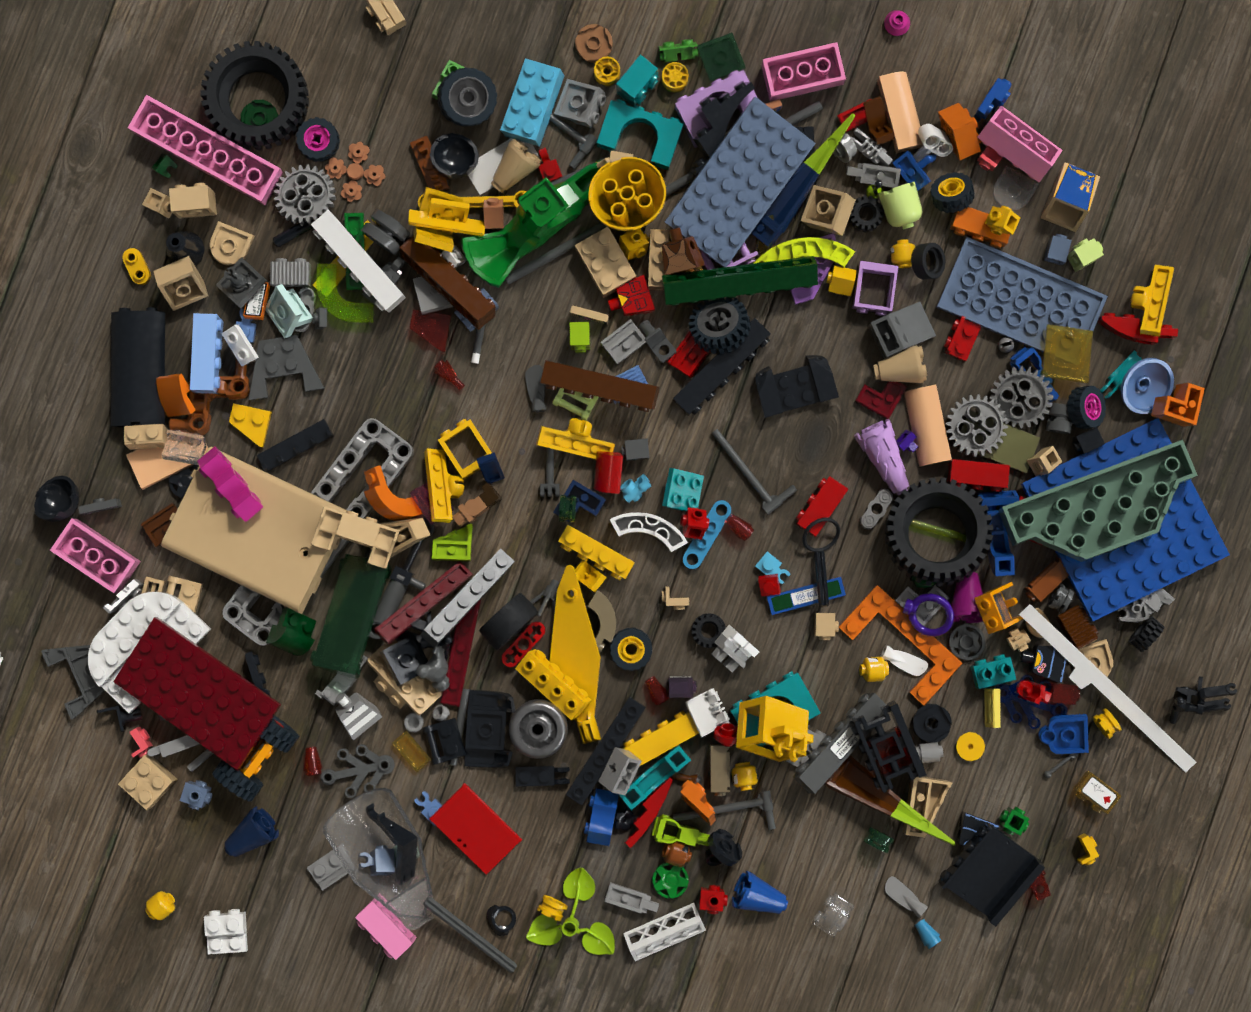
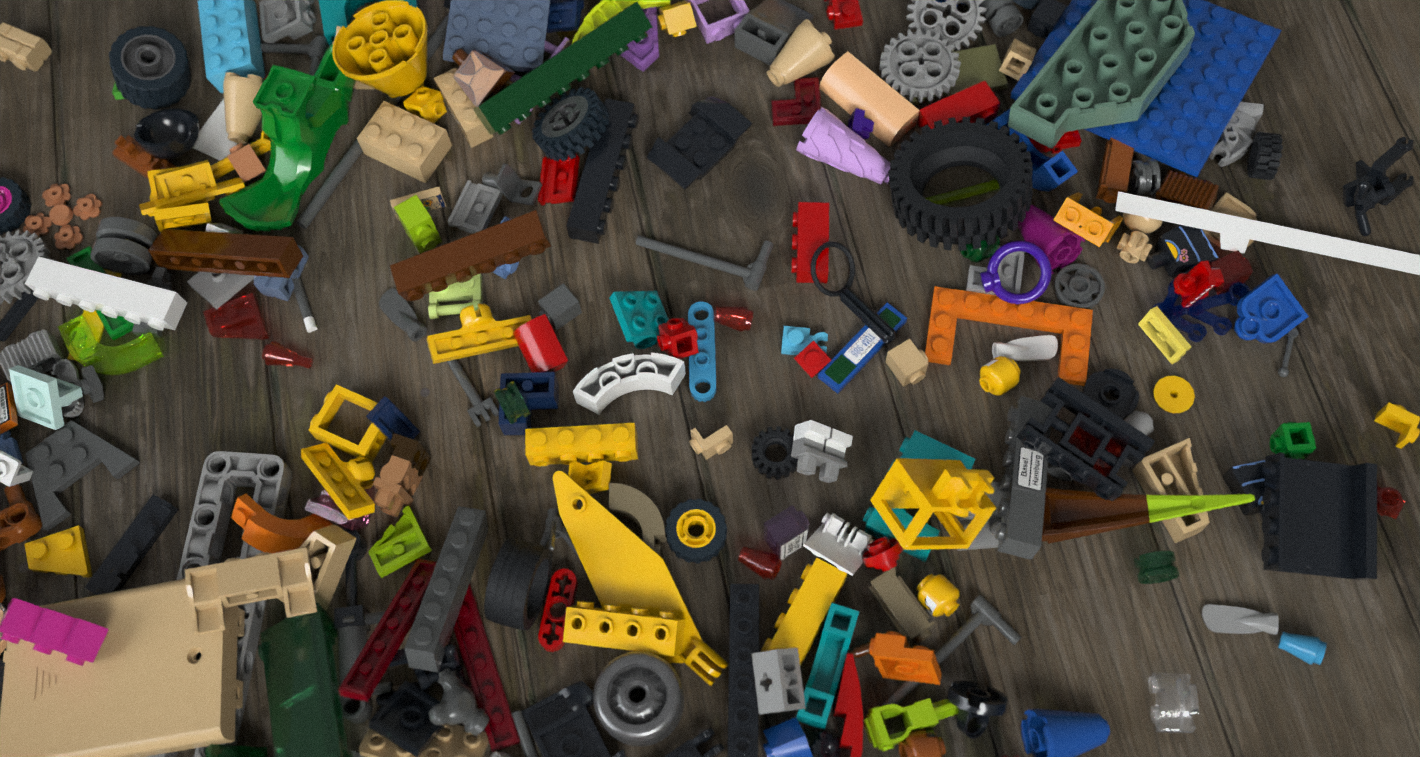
camera: 30 degrees left, 20 degrees down
red torso [608,275,655,316] -> none
medium azure plate [620,474,651,503] -> none
light grey piece [859,489,893,530] -> none
teal brick [970,654,1017,689] -> none
brick [1073,771,1121,814] -> none
yellow wheel [1092,708,1122,739] -> none

